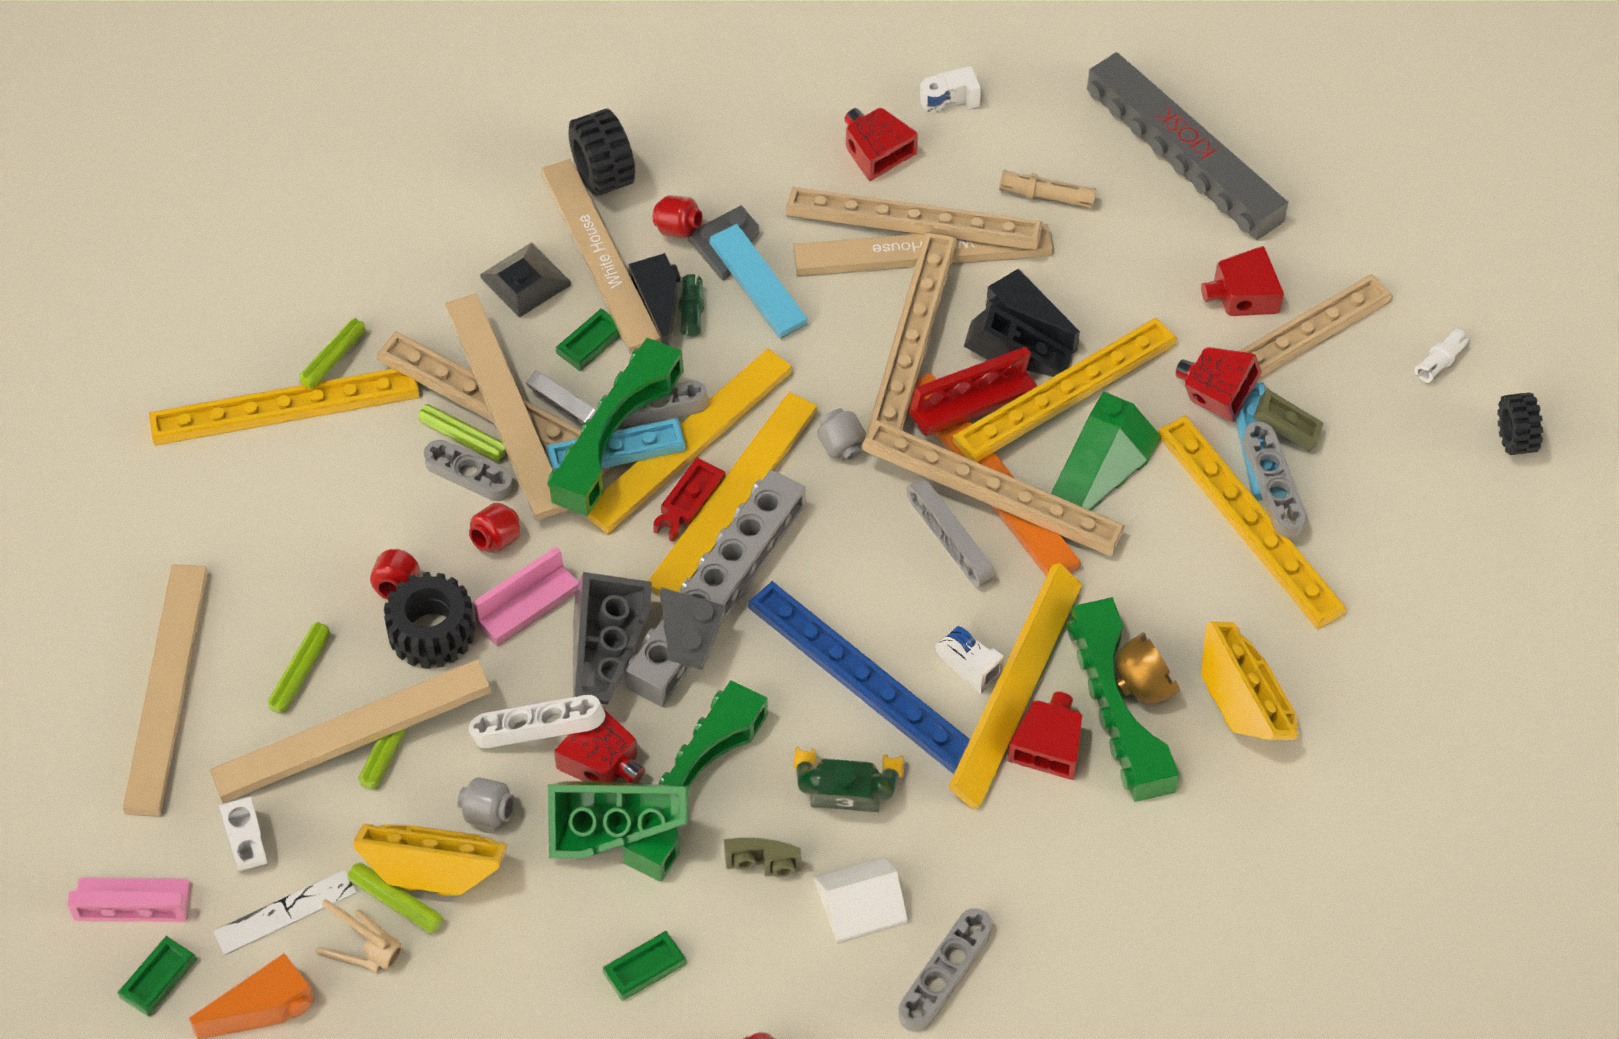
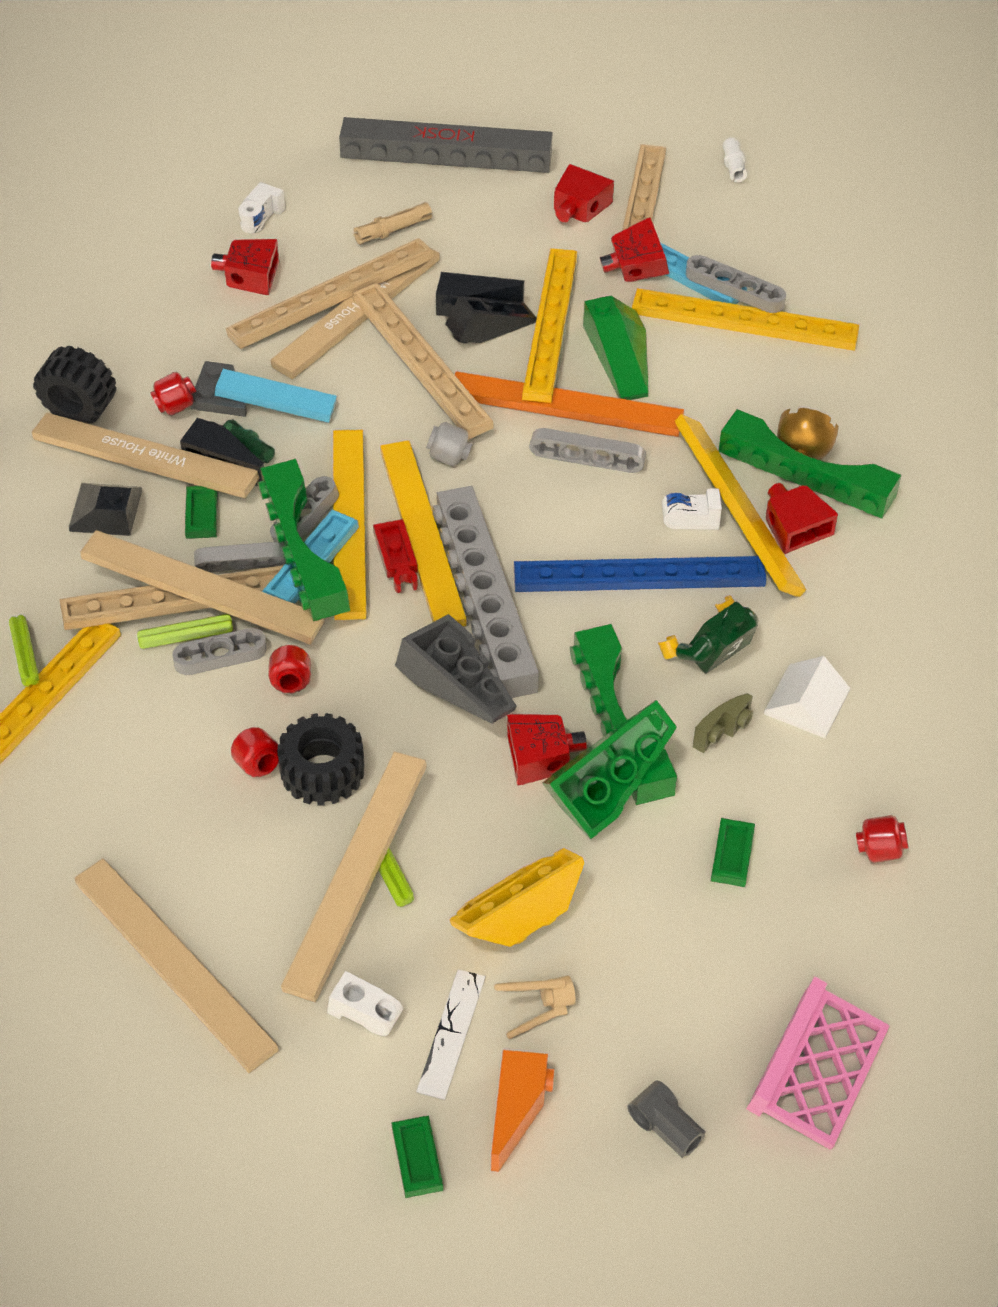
camera: 45 degrees left, 5 degrees down
bright pink panel [67,878,190,922] -> none
lime axle [267,622,330,714] -> none
lime axle [347,862,443,933] -> none
light grey head [457,777,515,828] -> none
white beam [469,695,605,748] -> none
bright pink panel [473,547,579,646] -> none
dark grey wing [660,587,726,670] -> none
tan tile [861,420,1125,556] -> none
light grey beam [899,908,992,1032] -> none
red fence [909,347,1037,437] -> none
yellow wedge [1201,621,1299,740] -> none
olive plate [1253,389,1324,452] -> none
black tyre [1497,392,1543,455] -> none

